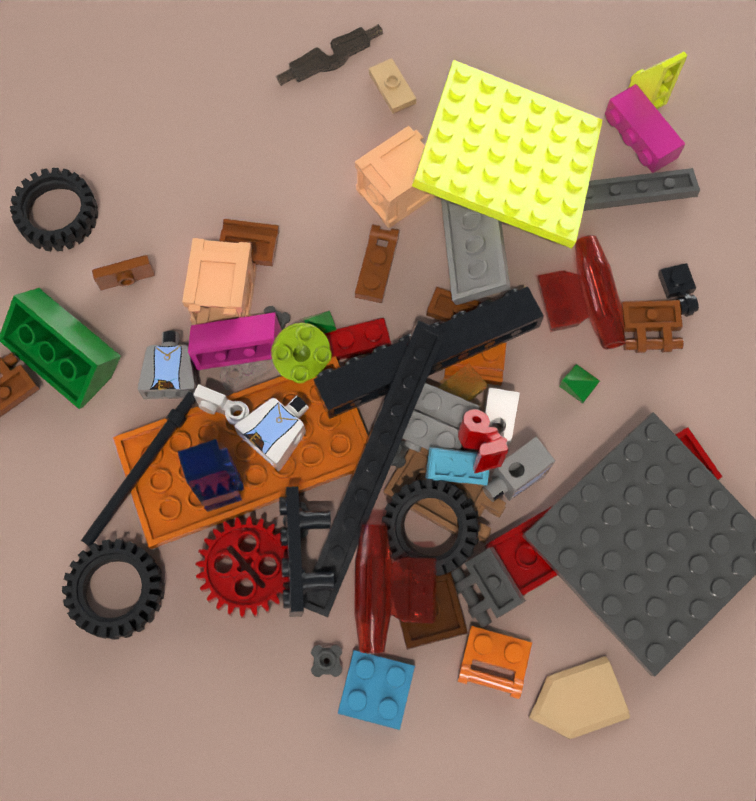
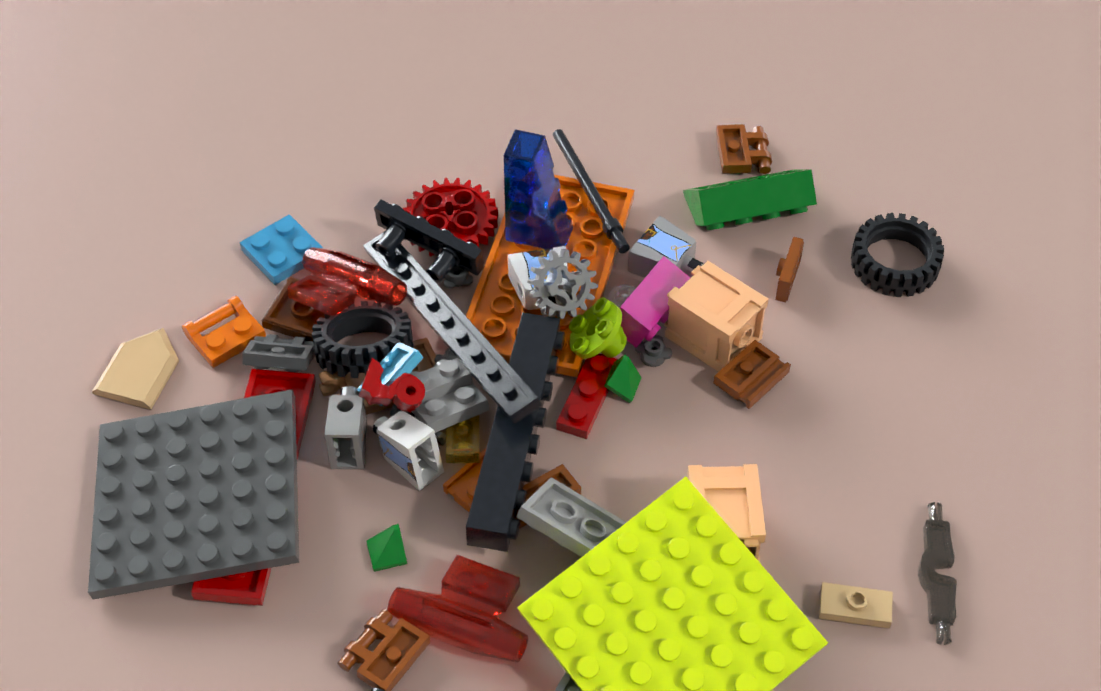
camera: 125 degrees right, 20 degrees down
black tyre [62,539,165,640] -> none
white plate [193,384,250,425] -> none
dark grey plate [311,645,342,677] -> none
dark orange plate [355,224,400,303] -> none
none -> light grey gear [527,249,598,319]

